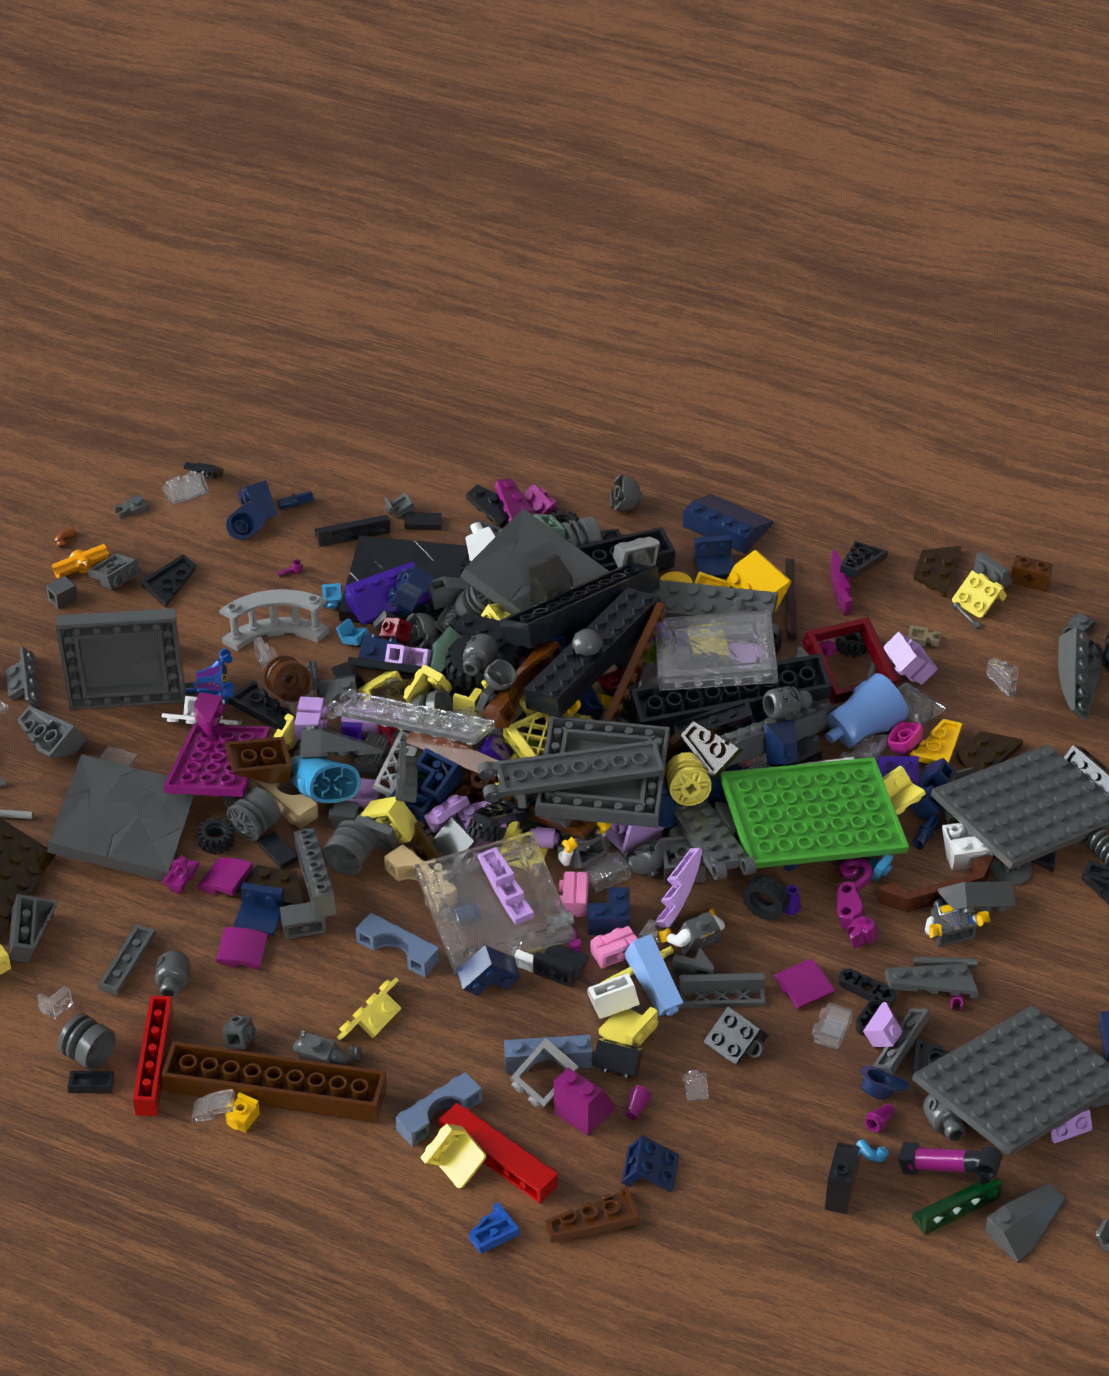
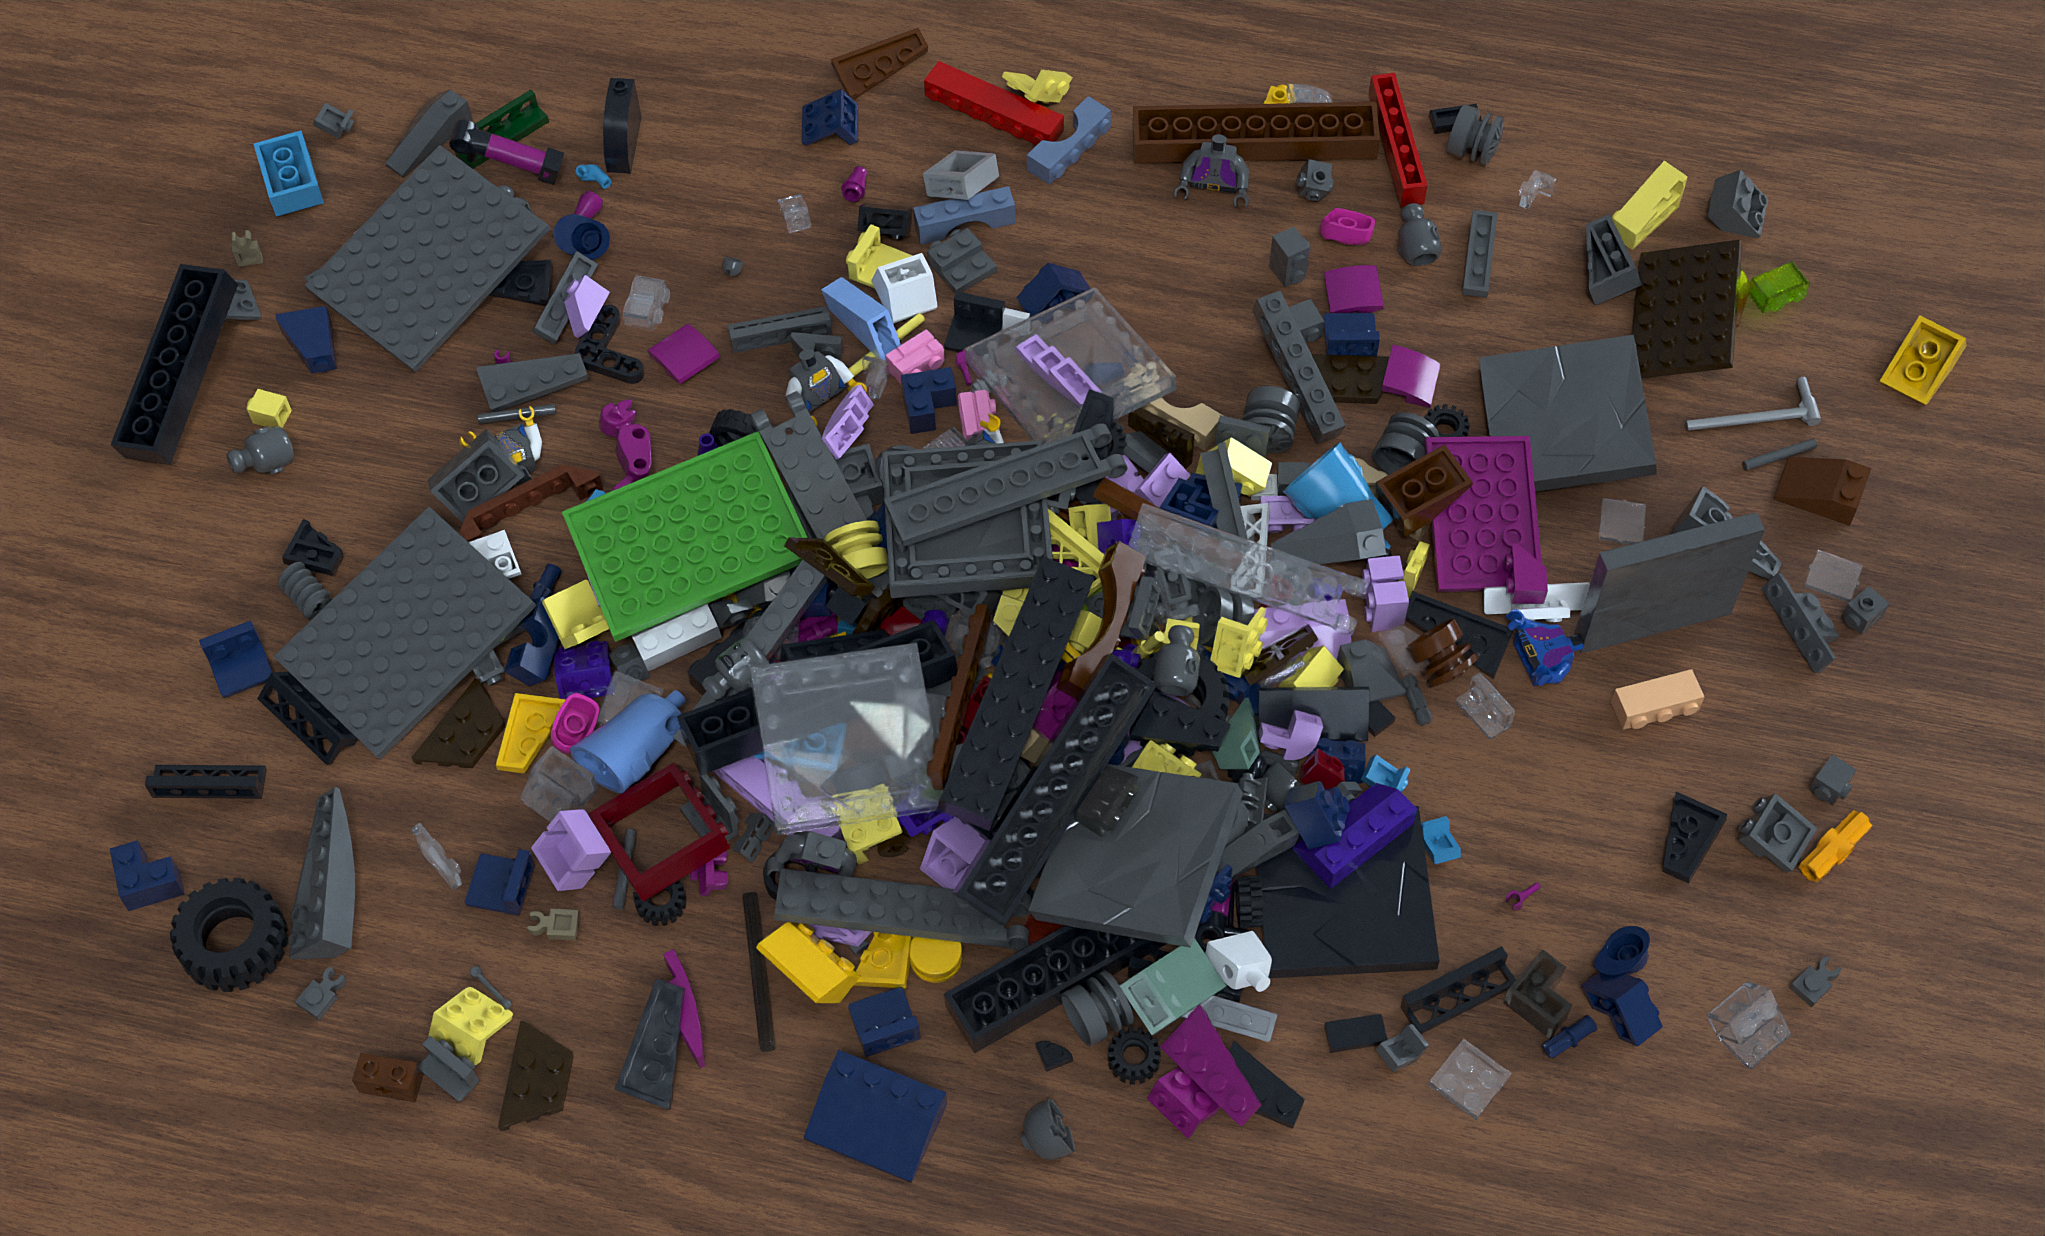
camera: 170 degrees right, 15 degrees up
dark orange arm [54,527,76,547] -> none
magenta hips [163,856,199,894] -> none
black plate [184,462,224,478] -> none
light grey fence [219,589,329,651] -> none
black tile [258,832,298,869] -> none
light yellow bracket [337,977,401,1040] -> none
sand blue arch [356,913,440,977] -> none
blue wing [469,1202,520,1254] -> none
dark grey hair [484,659,516,691] -> none
magenta slope [554,1067,616,1136] -> none
dark grey hair [572,629,602,656] -> none
light grey slope [613,537,660,568] -> none
bracket [704,1007,769,1065] -> none
dark blue slope [764,720,798,764] -> none
none -> dark blue bracket [465,849,535,916]
none -> dark grey plate [927,228,997,293]
none -> dark grey brick [1269,227,1311,288]
none -> dark pink piece [1320,208,1375,245]
none -> clear plate [1428,1039,1512,1120]
none -> clear smoke brick [1503,950,1572,1039]

